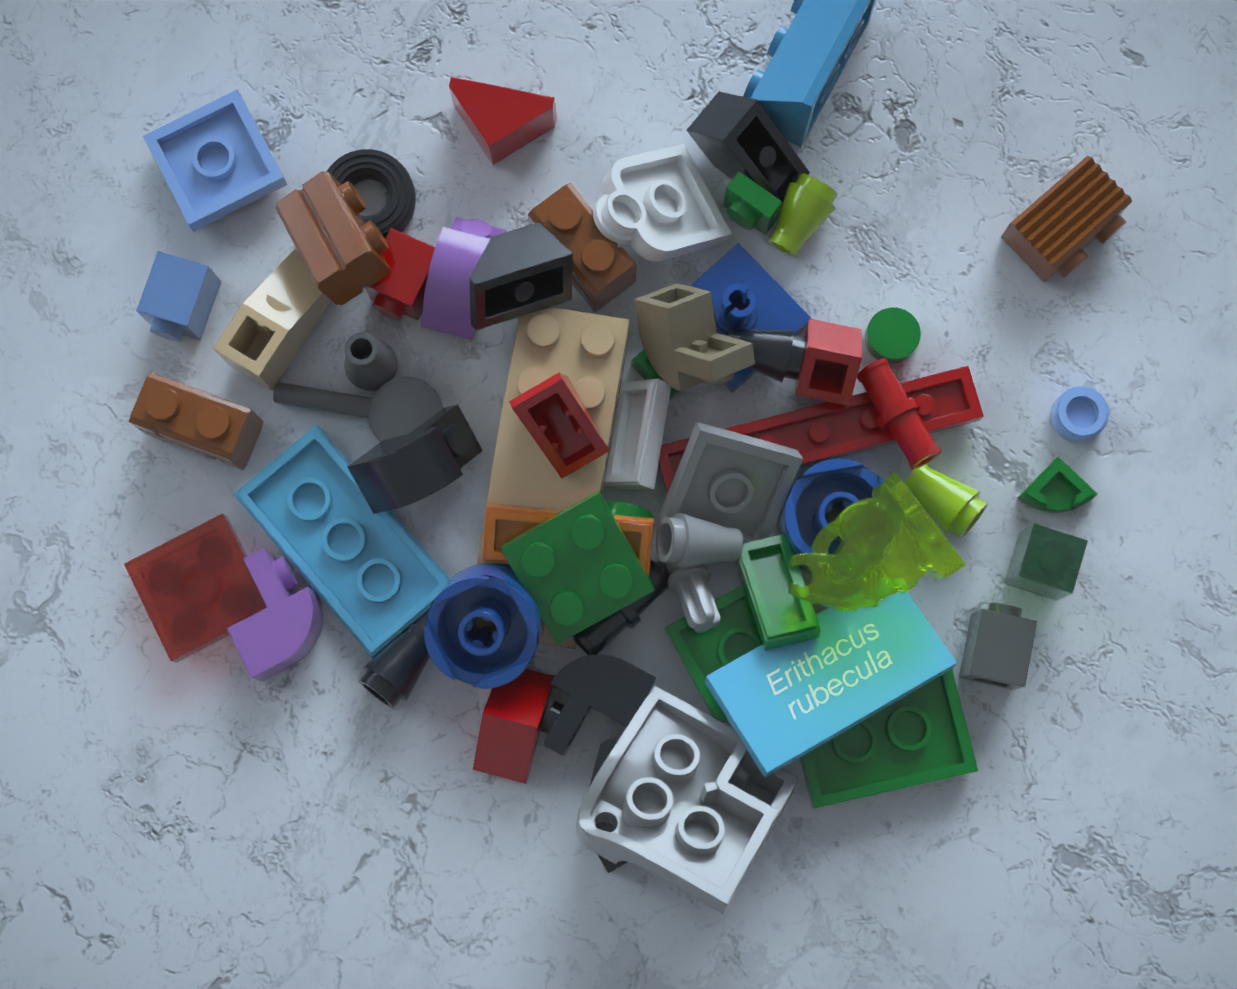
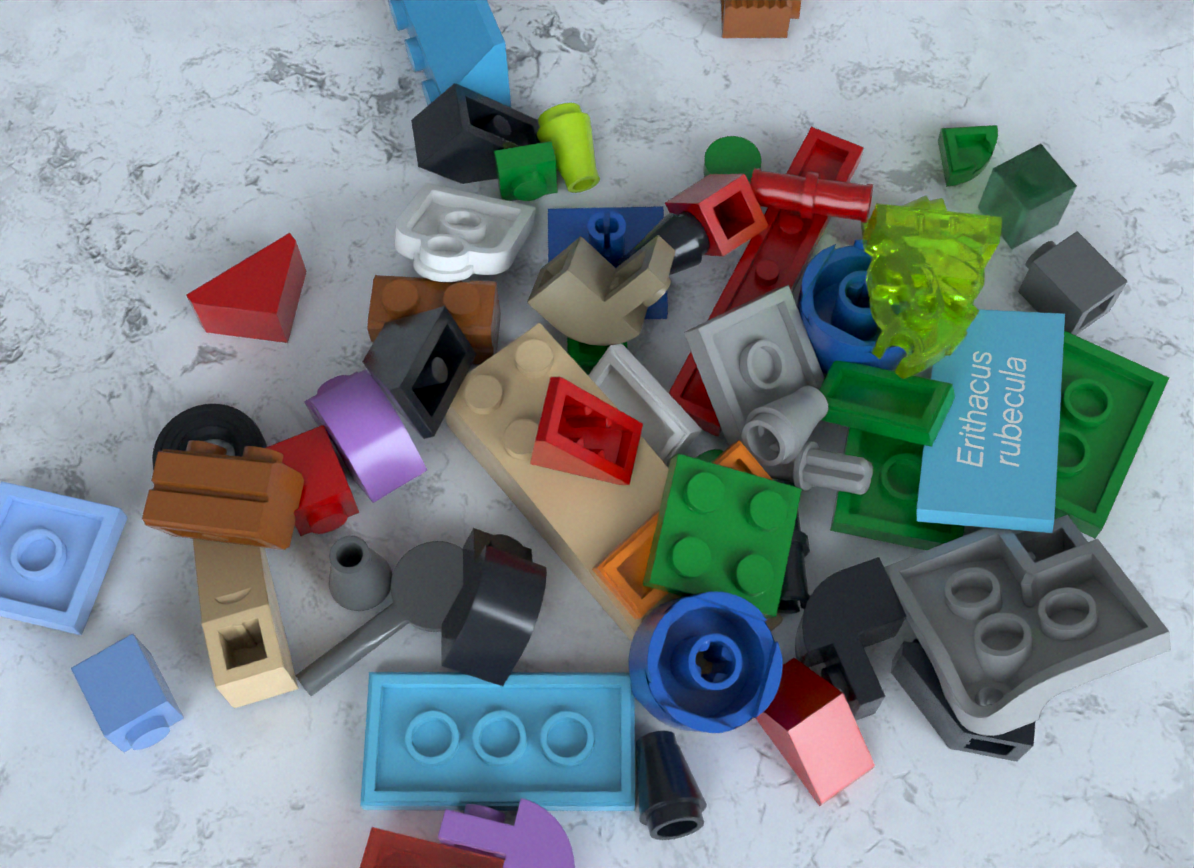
camera: 50 degrees left, 15 degrees down
dark orange brick [129,372,264,470] -> none
light blue tile [1050,386,1109,443] -> none

